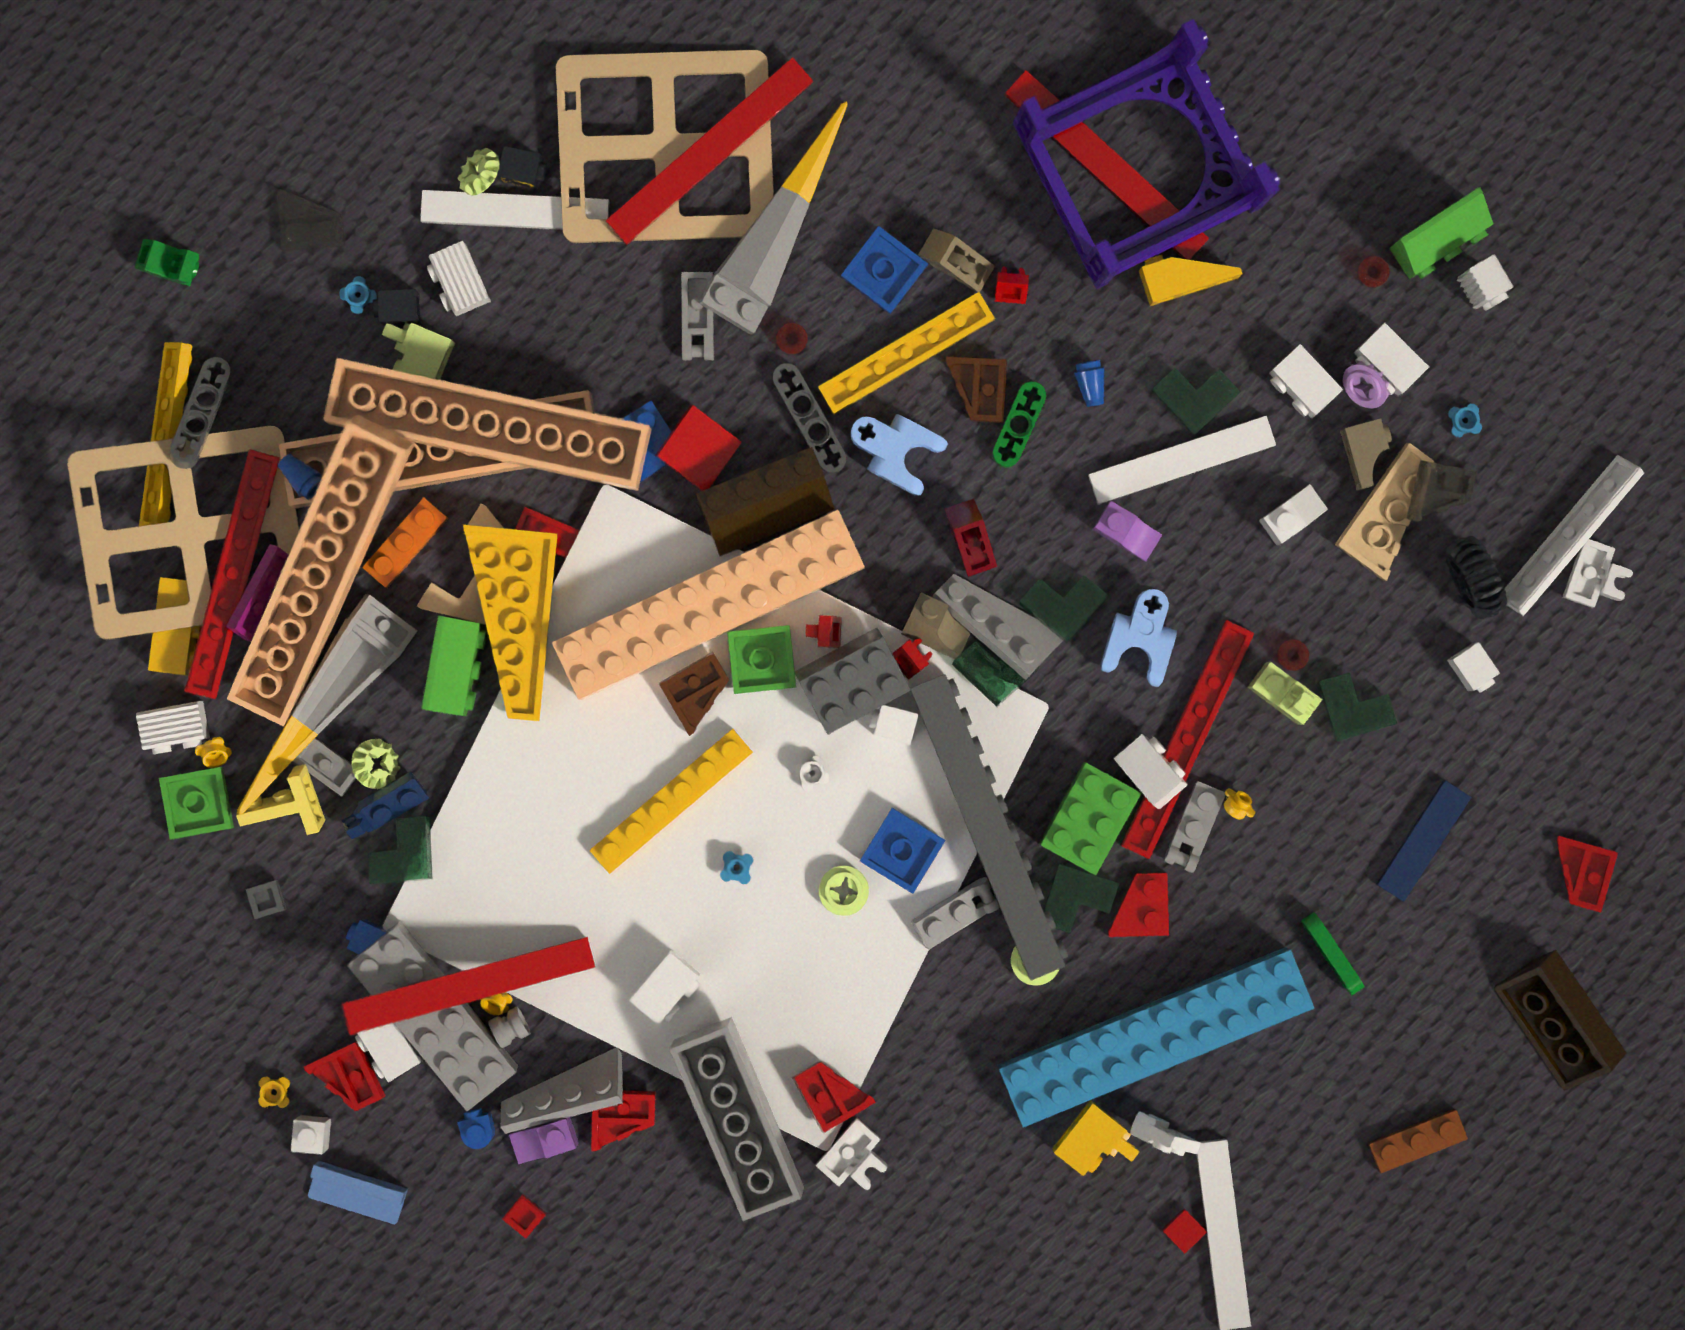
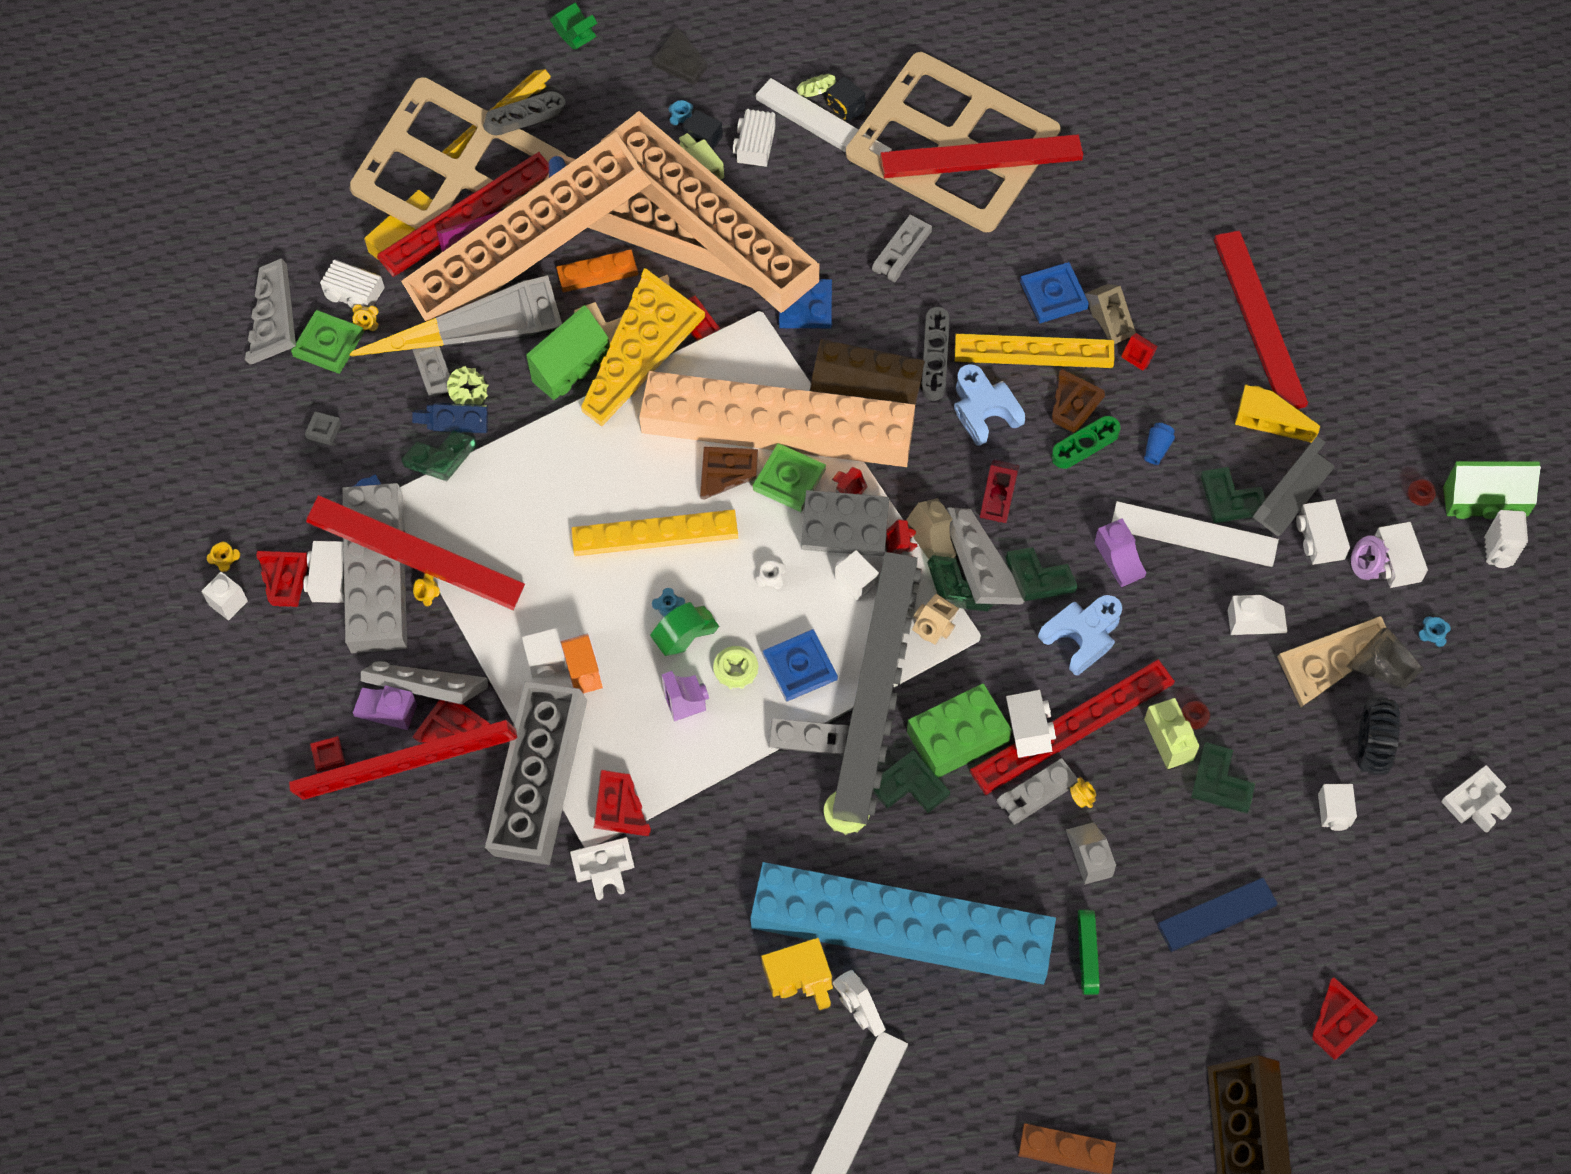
camera: 30 degrees right, 25 degrees down
light yellow bracket [236,764,325,835] -> none
medium blue panel [308,1161,408,1224] -> none
blue plate [457,1108,495,1149] -> none
light grey wheel [488,1007,531,1048] -> none
red tile [655,405,742,491] -> none
light grey plate [698,101,847,335] -> none
clear red plate [777,323,808,355] -> none
dark purple arch [1013,19,1280,290] -> none
red wing [1108,872,1169,937] -> none
red tile [1162,1208,1207,1254] -> none
dark tan arch [1340,418,1392,491] -> none
white tile [1505,455,1644,616] -> none
none -> light grey wing [245,258,296,364]
none -> red tile [289,720,518,800]
none -> orange slope [560,634,603,694]
none -> green brick [650,602,720,656]
none -> medium lavender arch [661,671,709,722]
none -> tan brick [912,594,959,645]
none -> light grey slope [1066,822,1116,885]
none -> dark grey panel [1253,436,1334,536]

